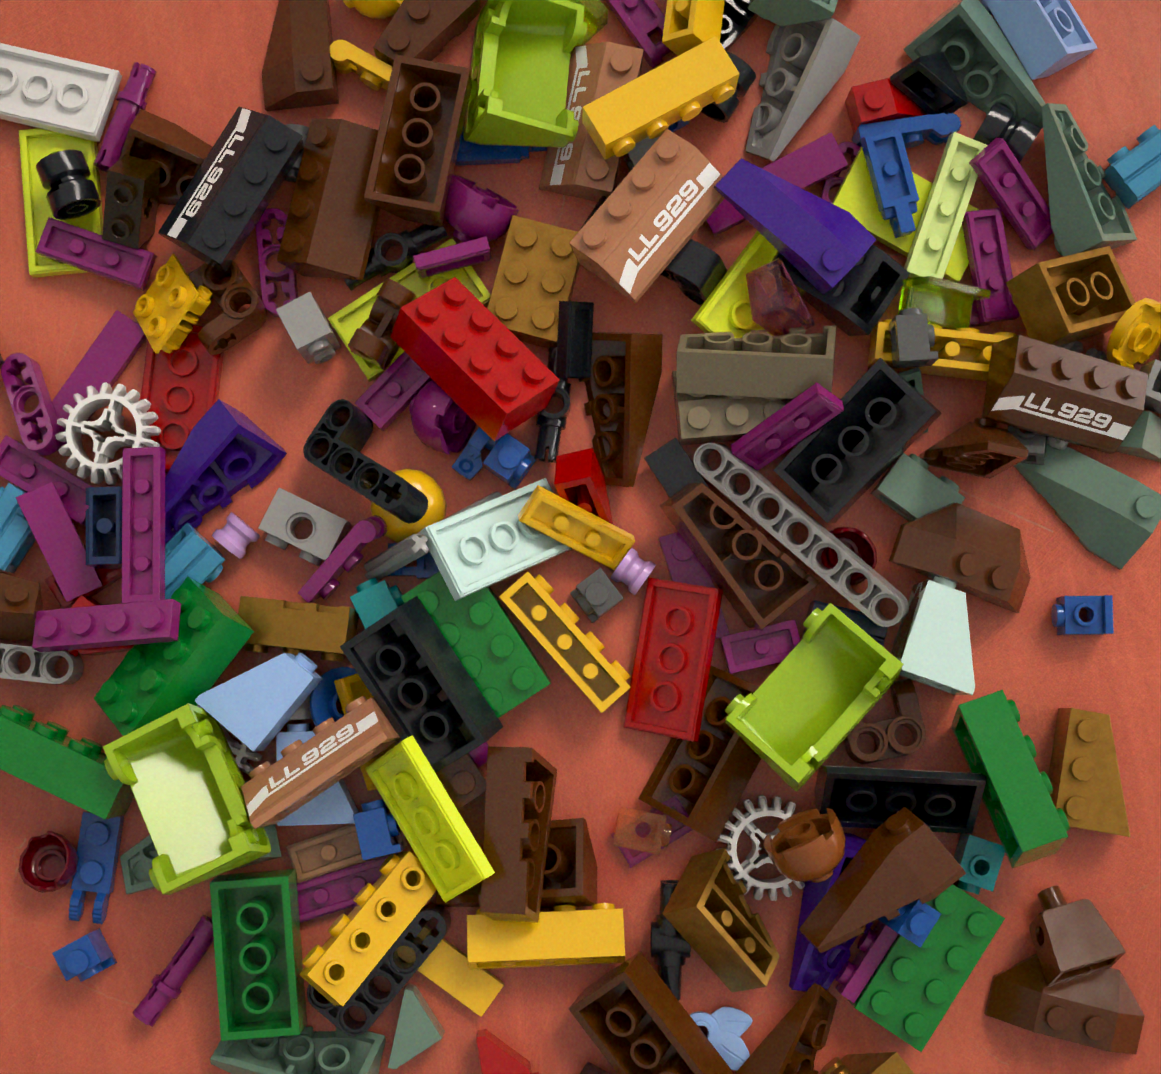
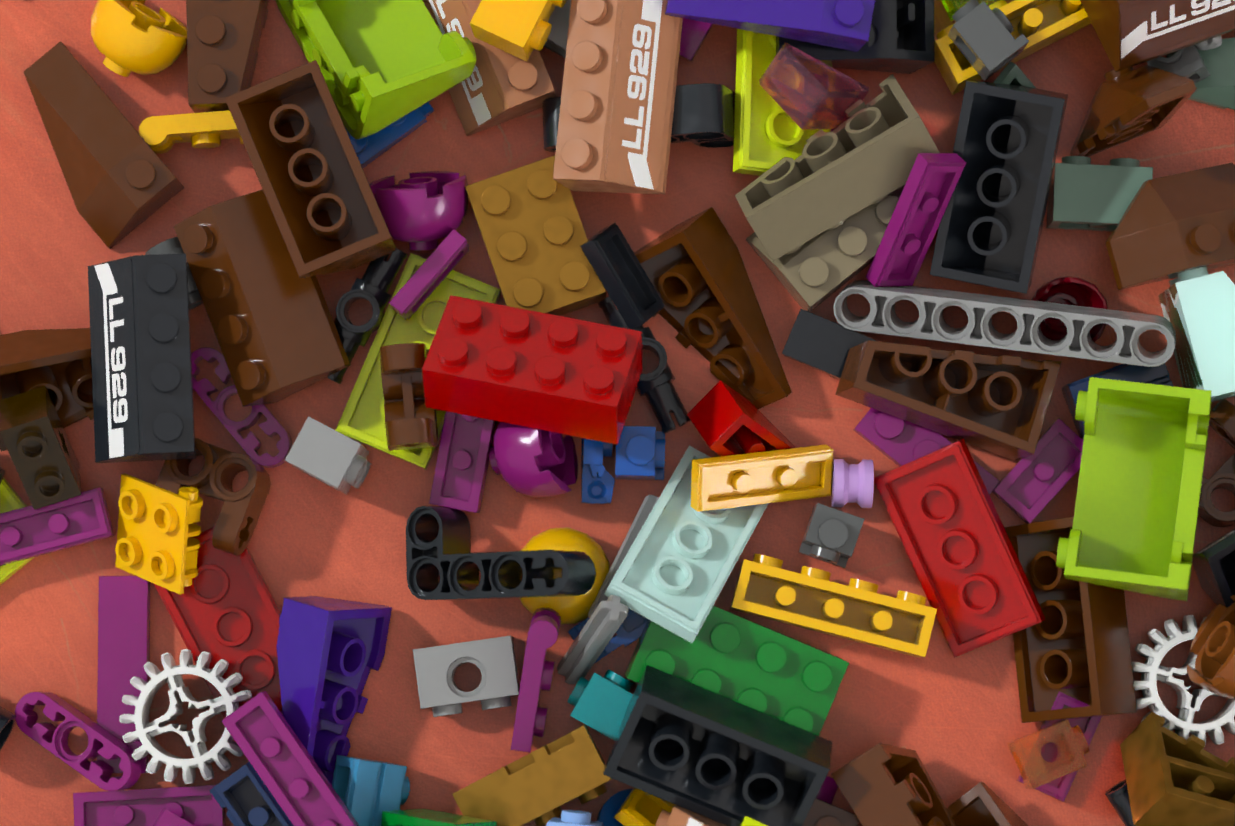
camera: 30 degrees left, 0 degrees up
lavender wheel [212,512,261,559] -> none

